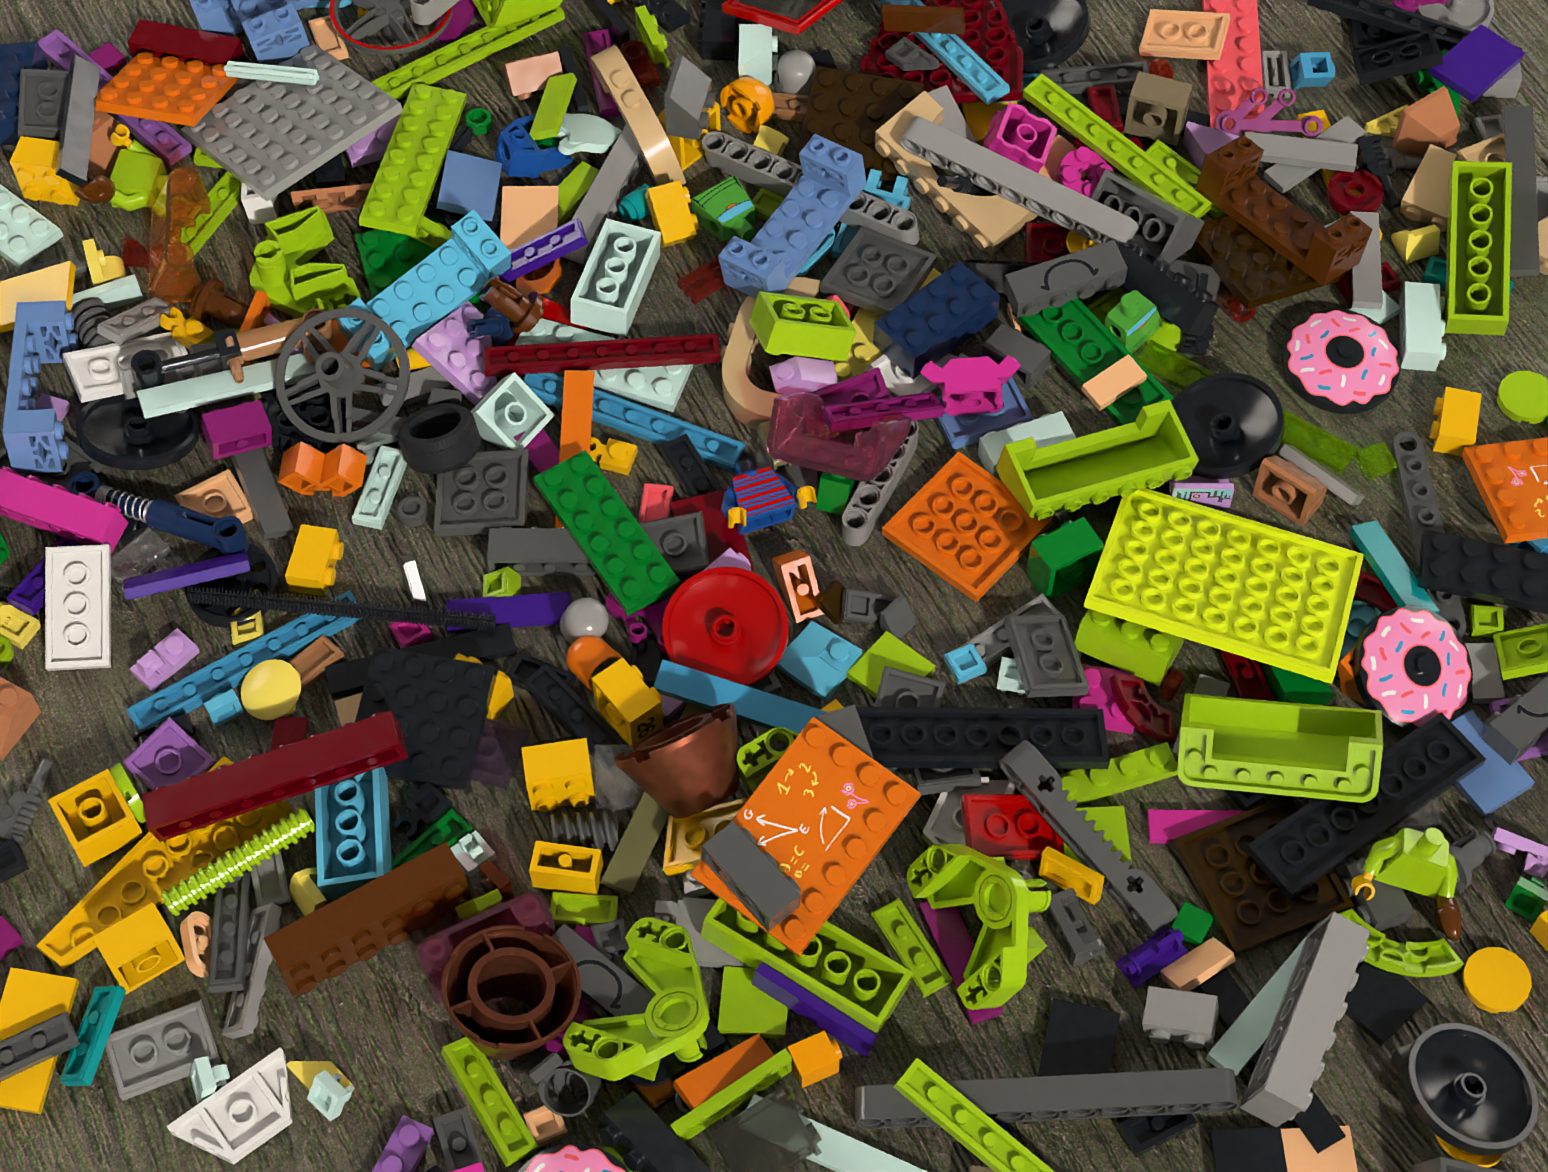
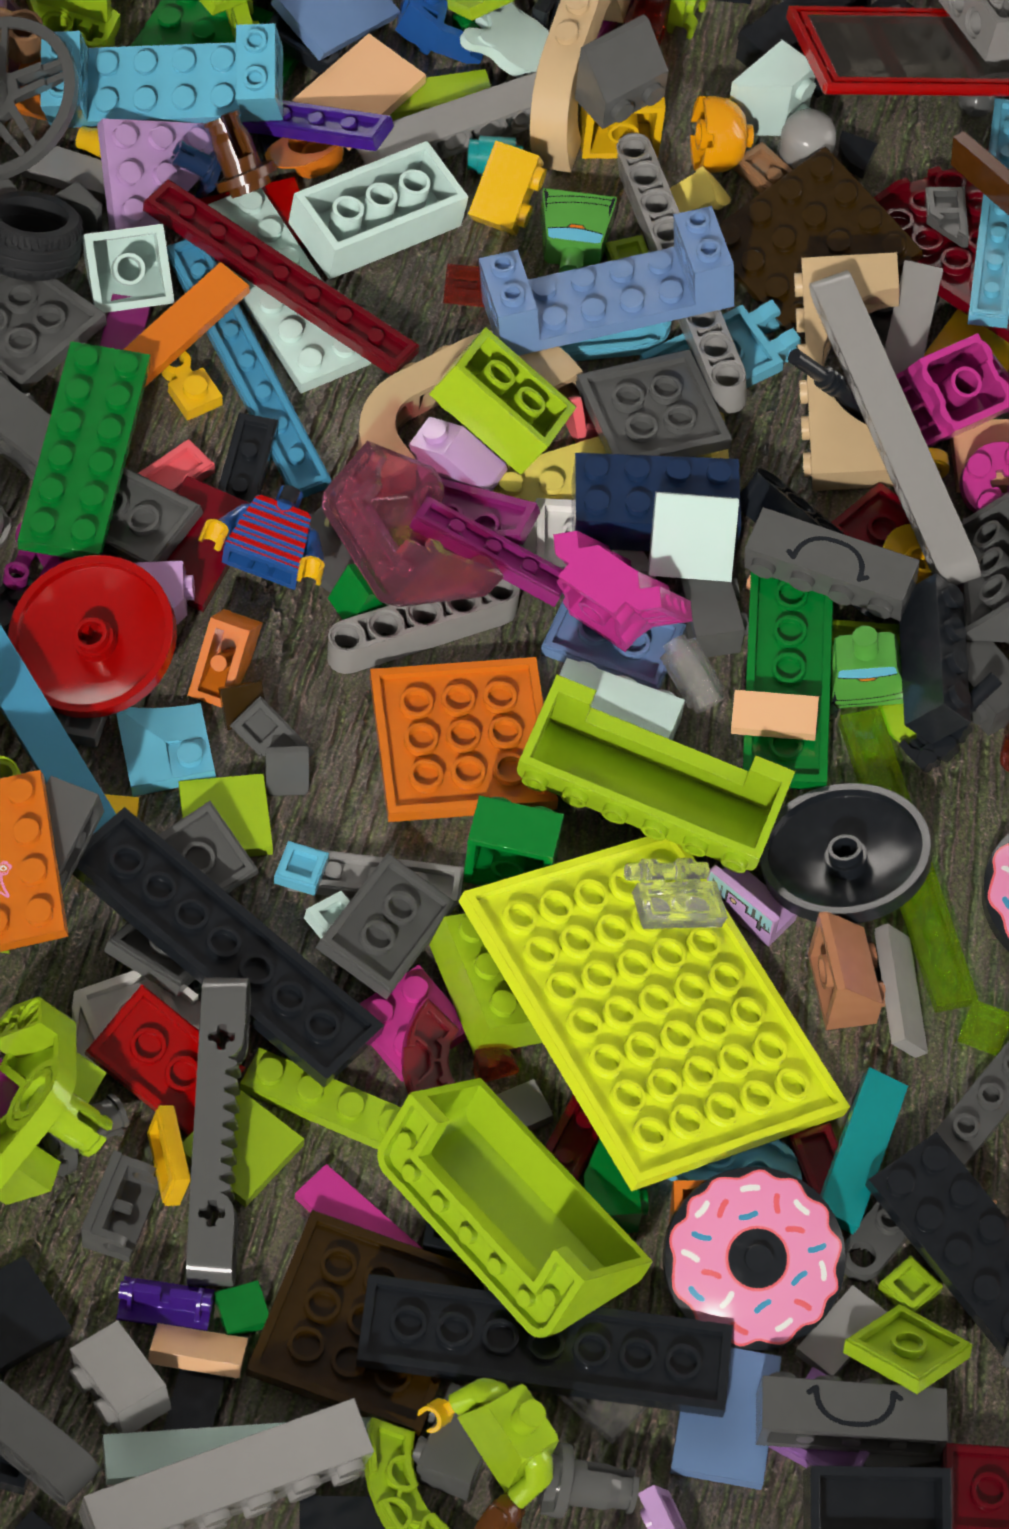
camera: 35 degrees right, 0 degrees up
none -> clear plate [624,858,728,929]
none -> light aqua tile [648,491,739,582]
none -> clear head [660,634,725,714]

